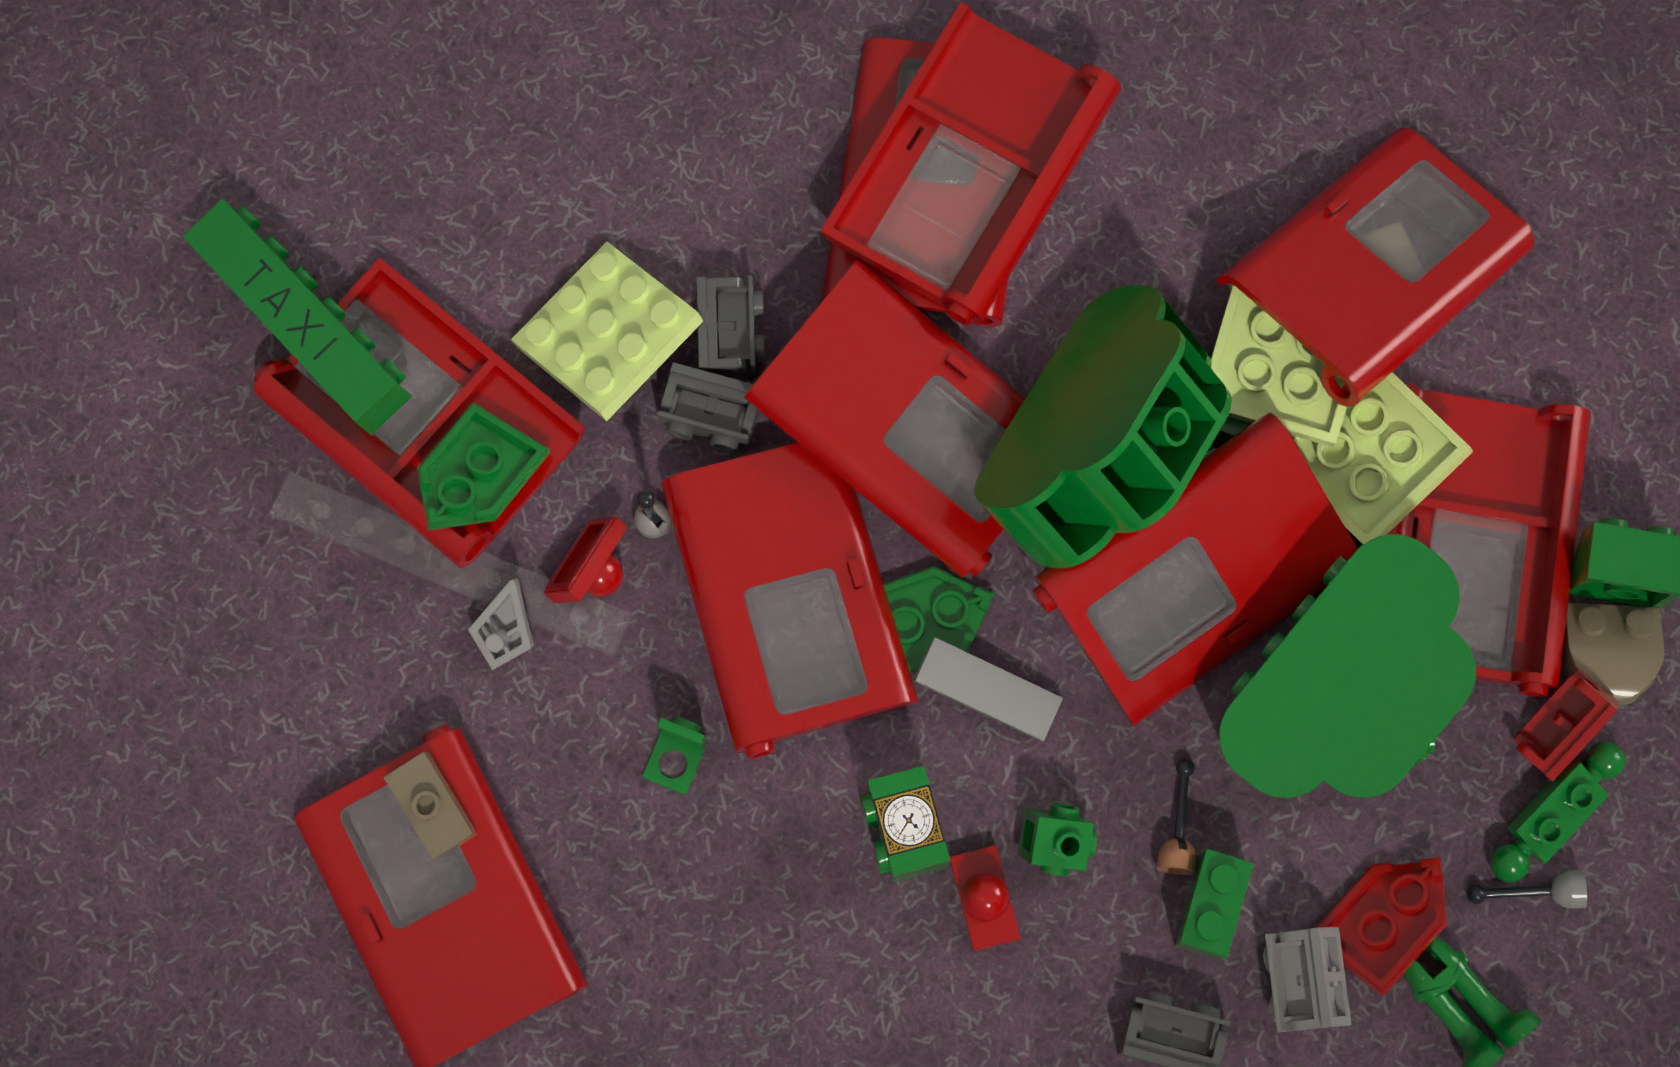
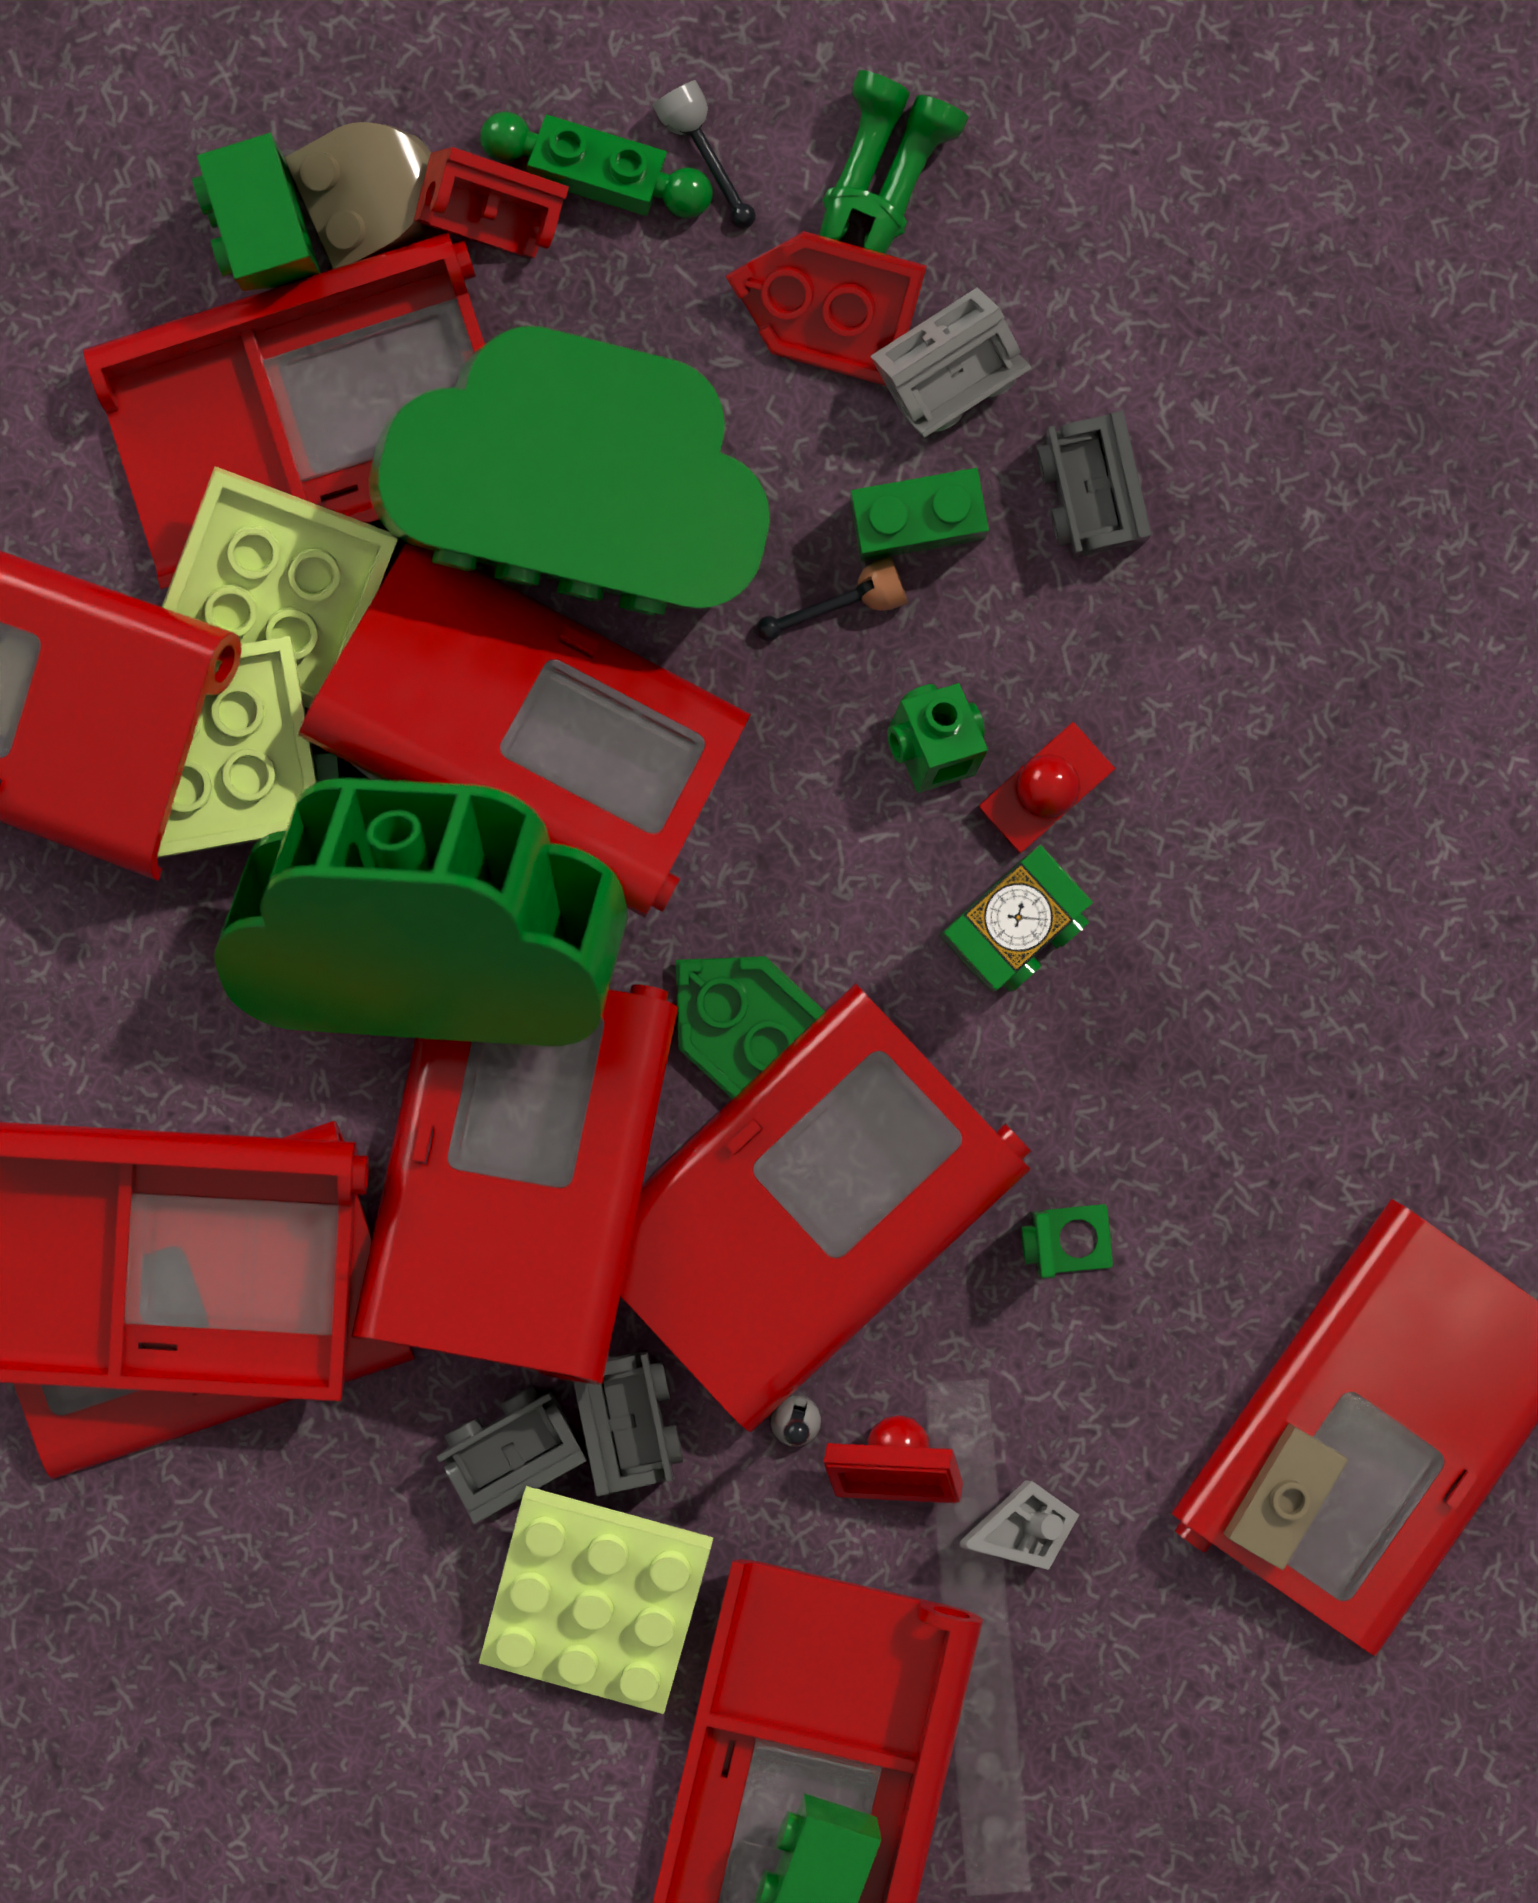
camera: 120 degrees left, 10 degrees up
green tile [417,402,550,530] -> none
light grey tile [913,638,1063,741] -> none

